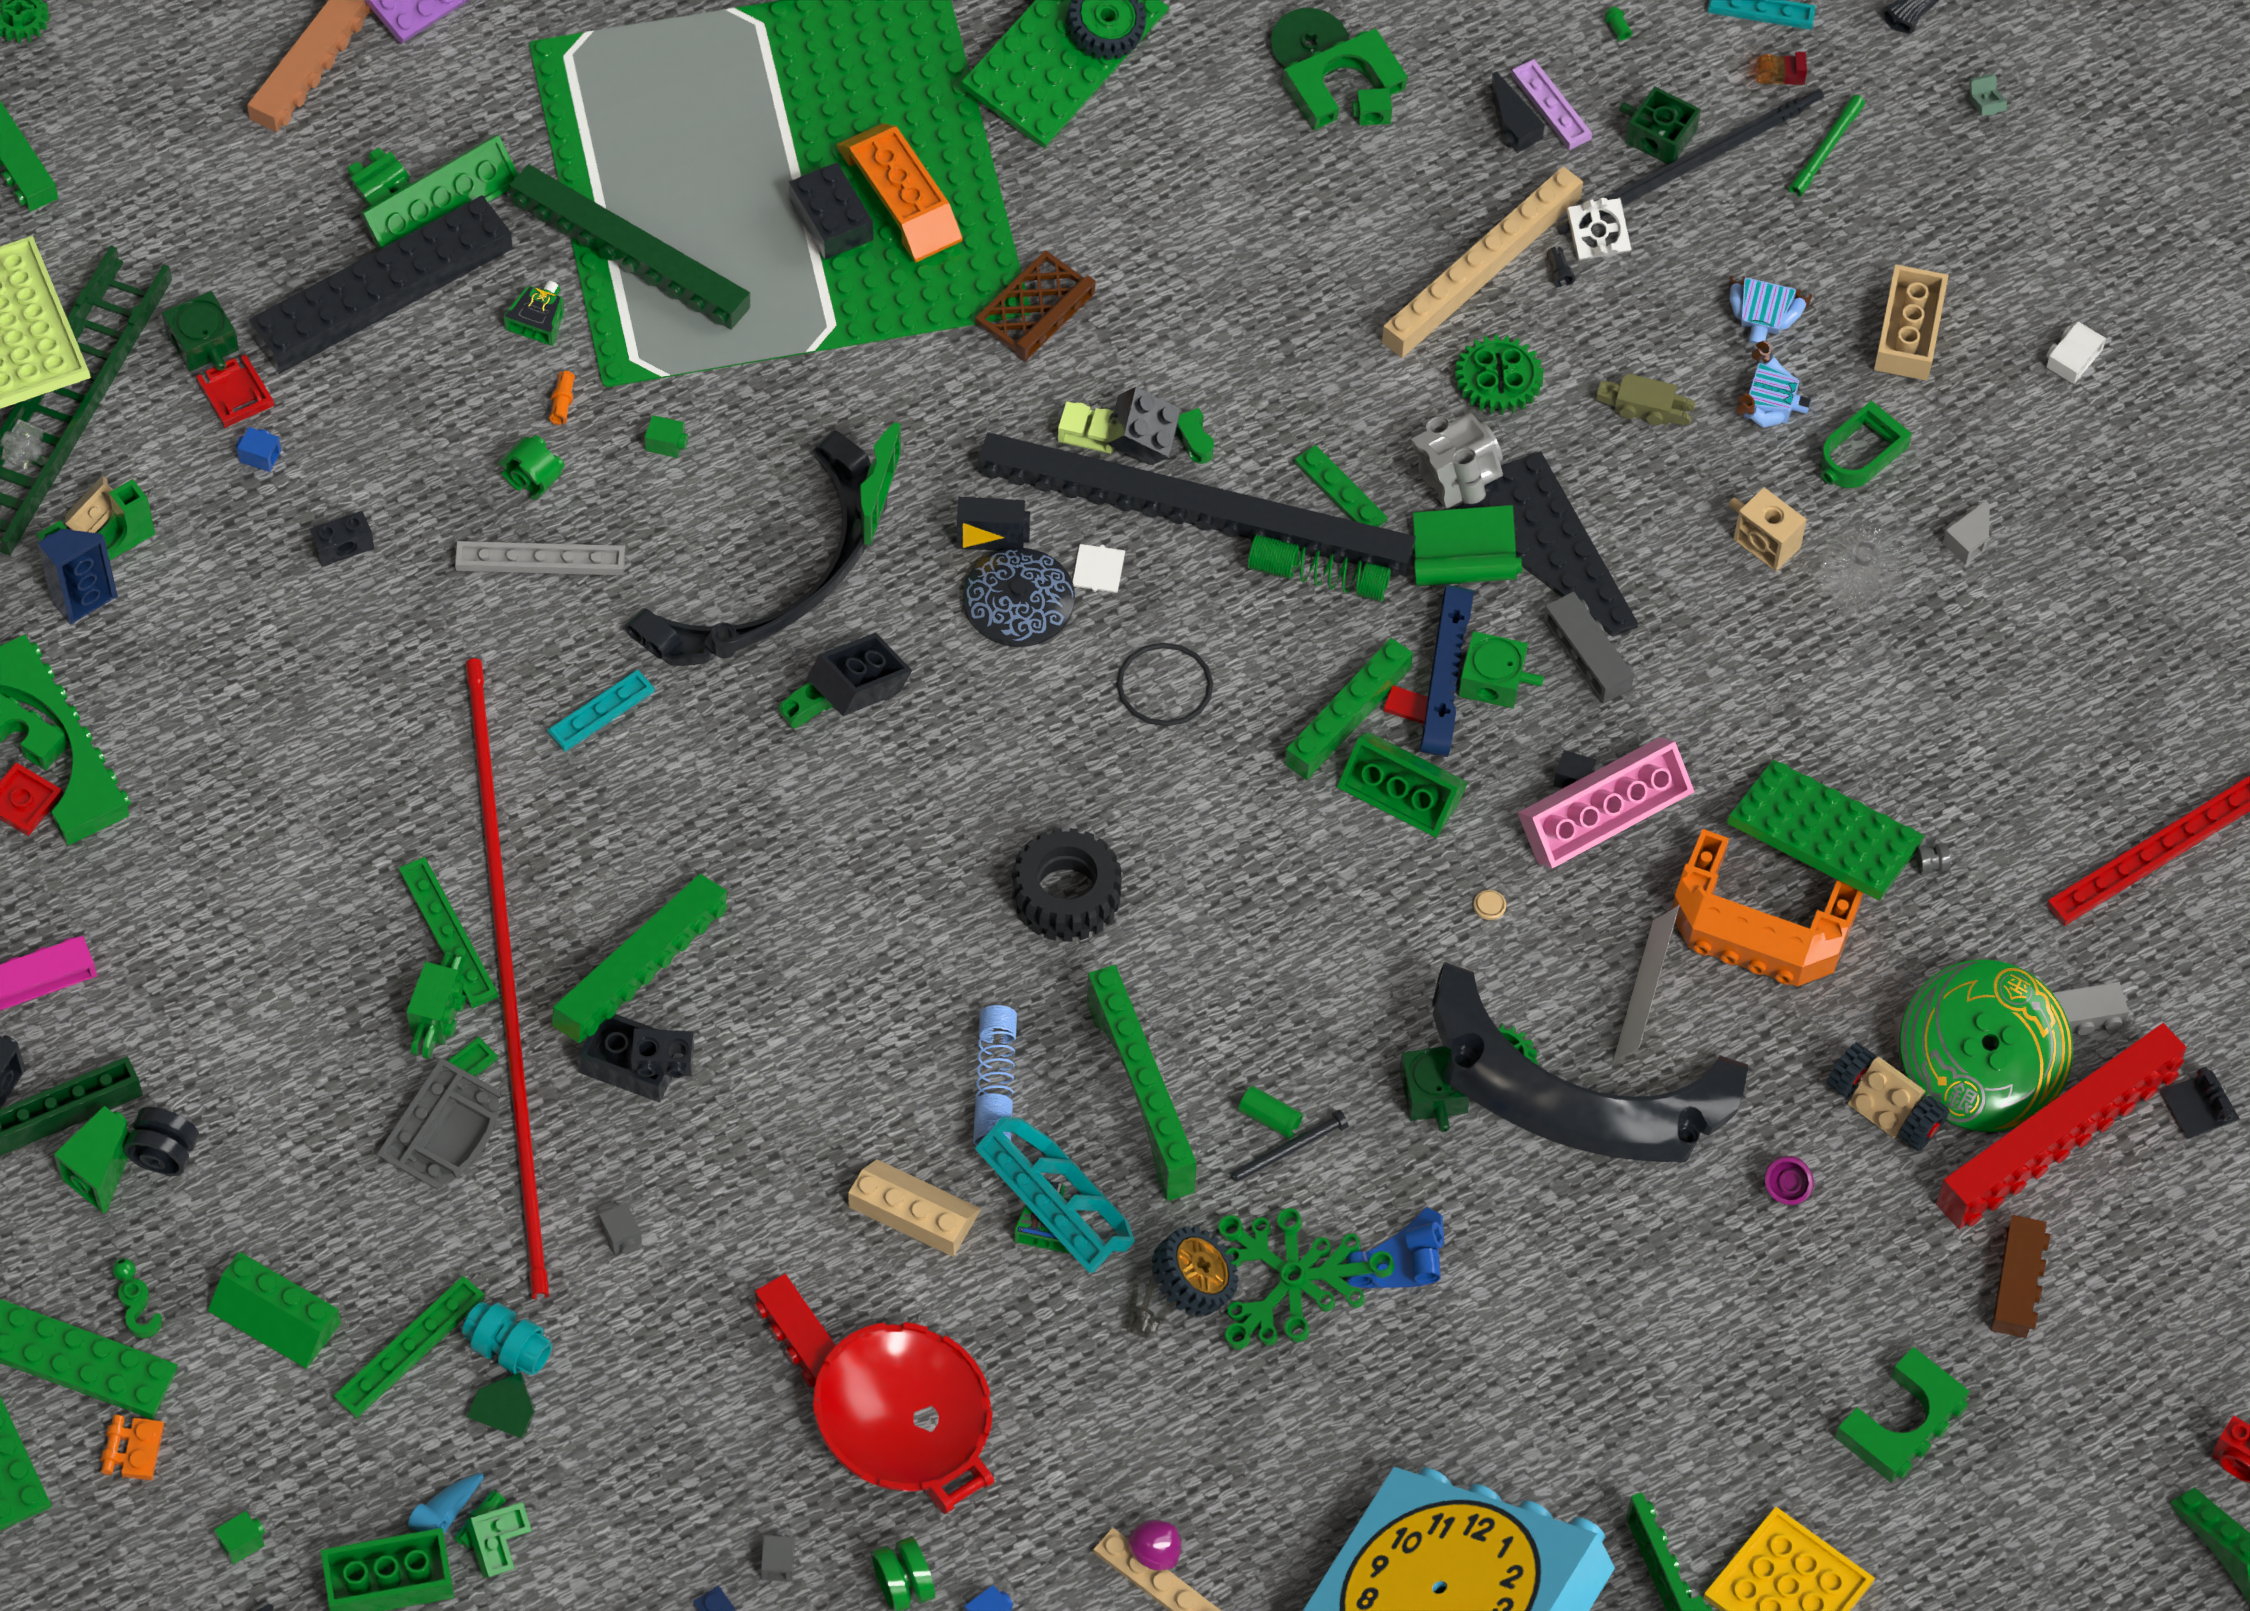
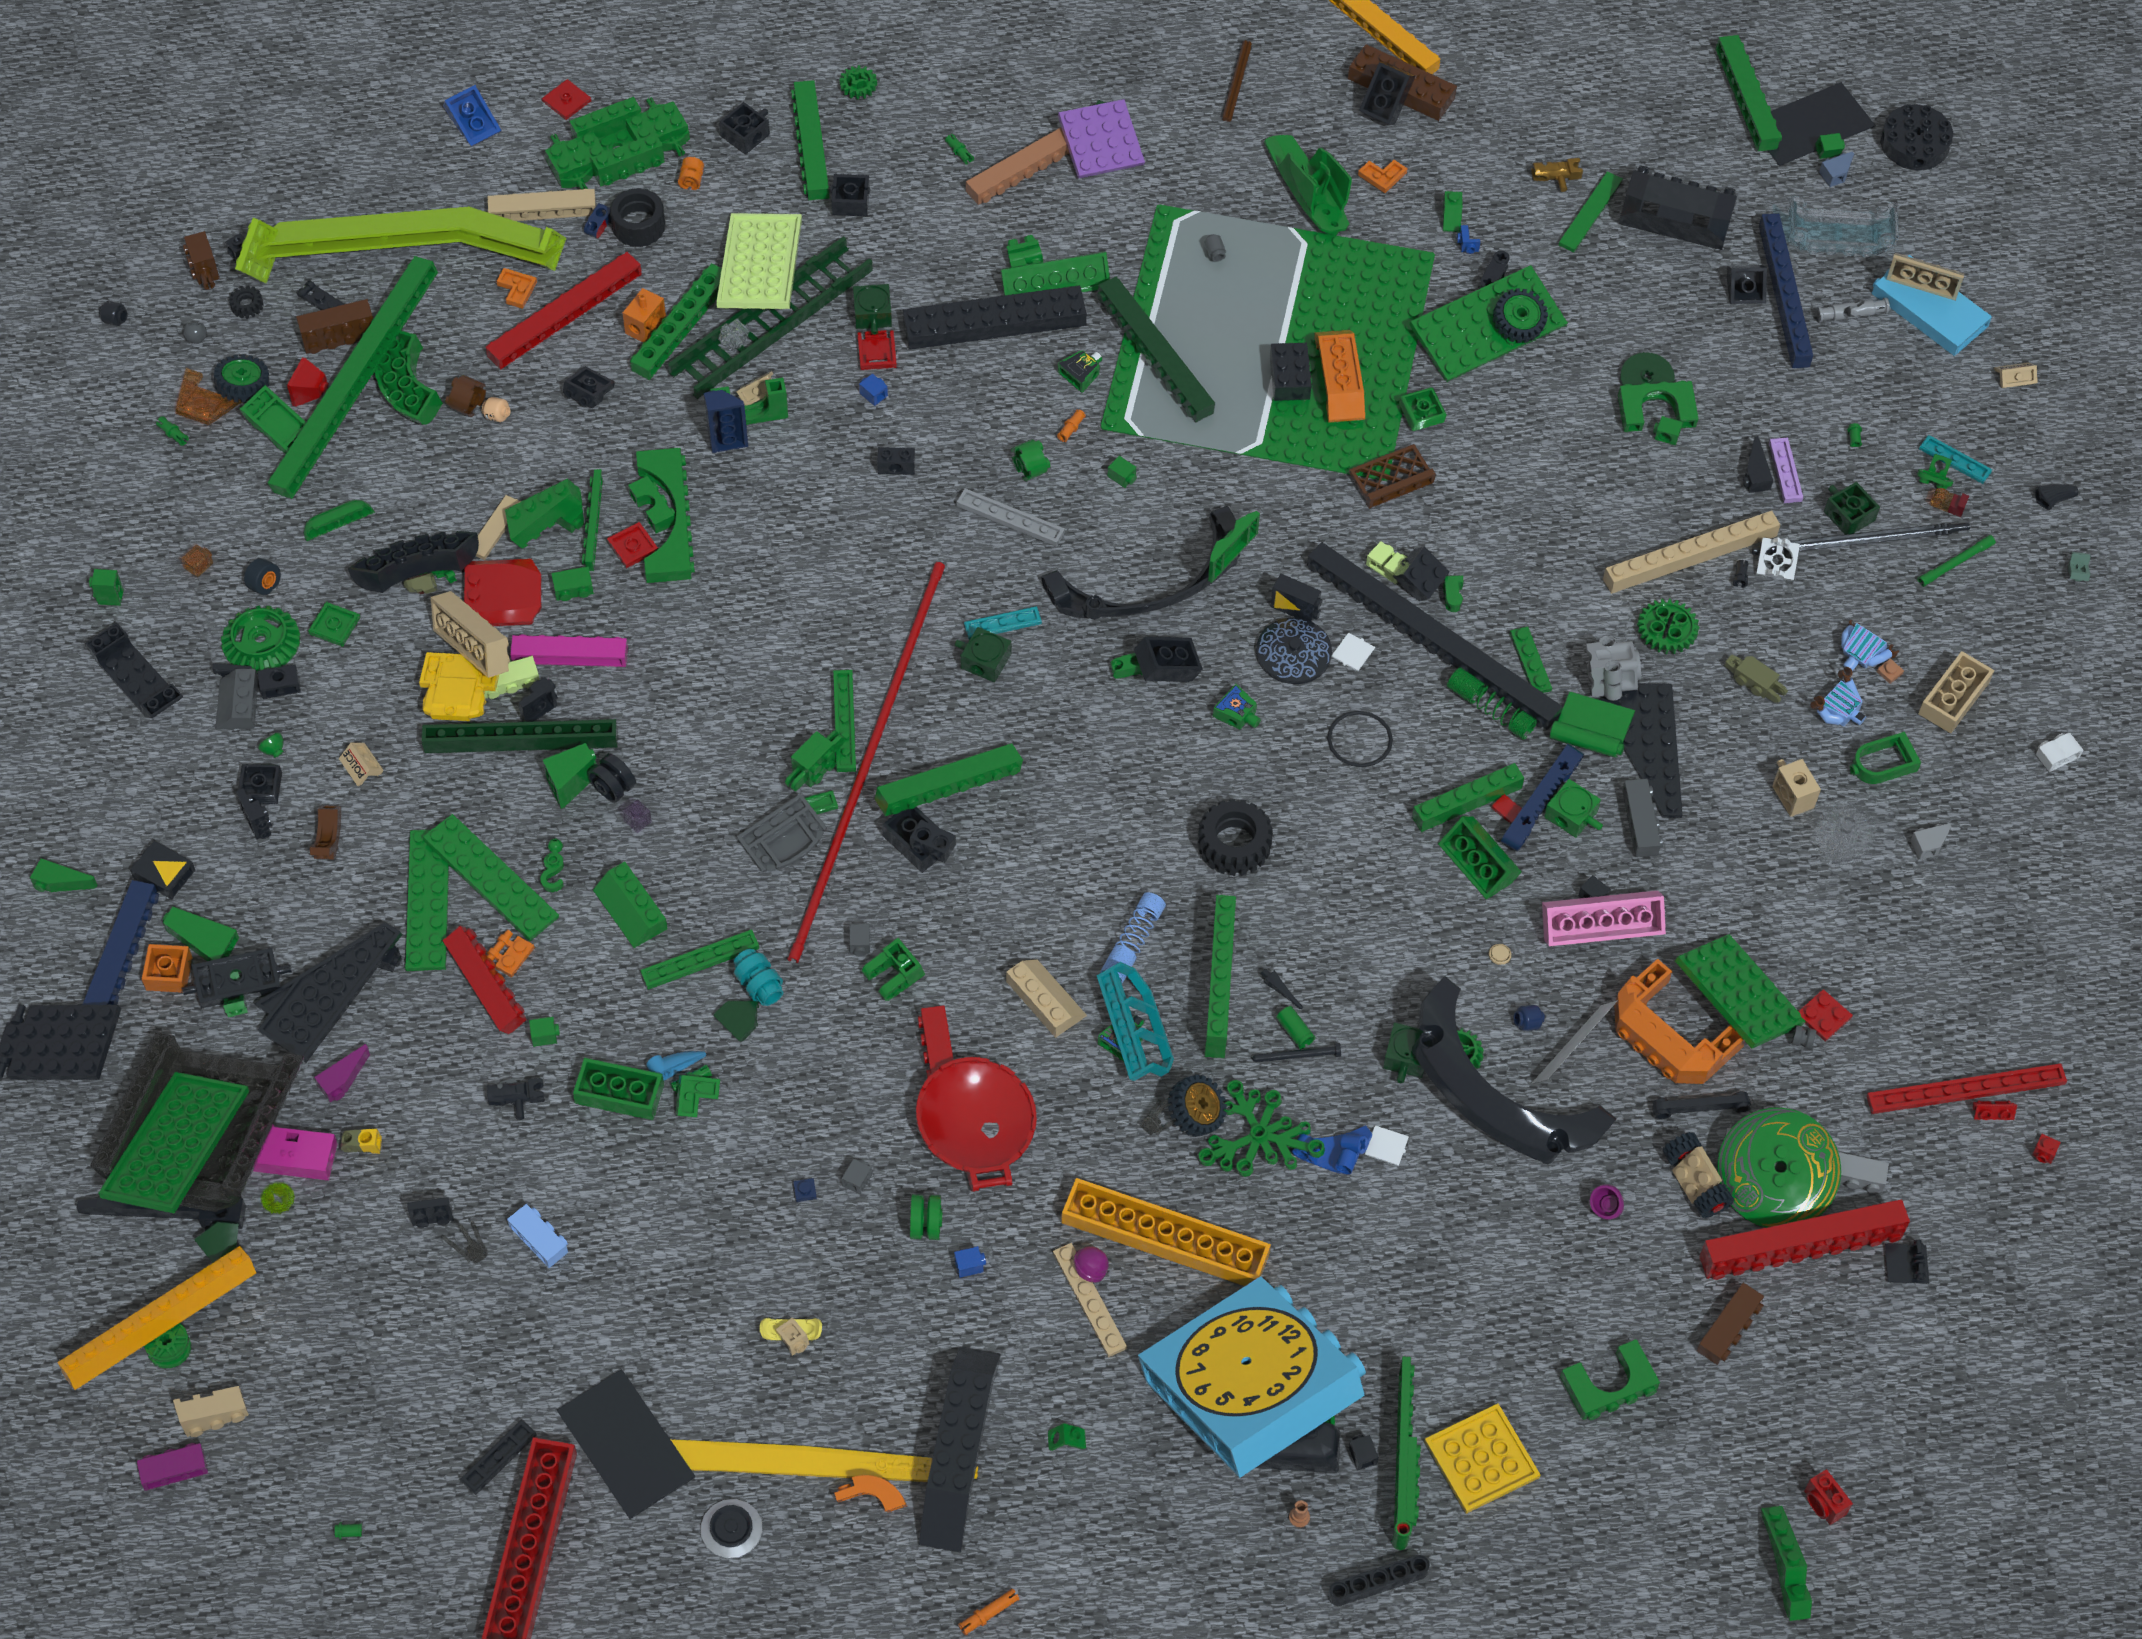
camera: 25 degrees right, 0 degrees up
none -> red brick [443,926,527,1034]
none -> clear purple brick [623,799,652,833]
none -> black brick [831,174,870,216]
none -> green brick [862,938,925,1001]
none -> green pin [945,134,974,165]
none -> dark green piece [954,627,1012,683]
none -> light orange brick [1062,1178,1271,1286]
none -> dark grey brick [1204,234,1226,262]
none -> green torso [1213,684,1261,730]
none -> black piece [1261,968,1303,1009]
none -> white piece [1365,1126,1409,1166]
none -> green brick [1398,387,1447,431]
none -> dark blue head [1513,1005,1545,1031]
none -> black piece [1652,1091,1751,1120]
none -> red plate [1799,989,1853,1042]
none -> nougat plate [1876,658,1904,684]
none -> green bracket [1917,454,1954,490]
none -> red hinge [1973,1100,2017,1120]

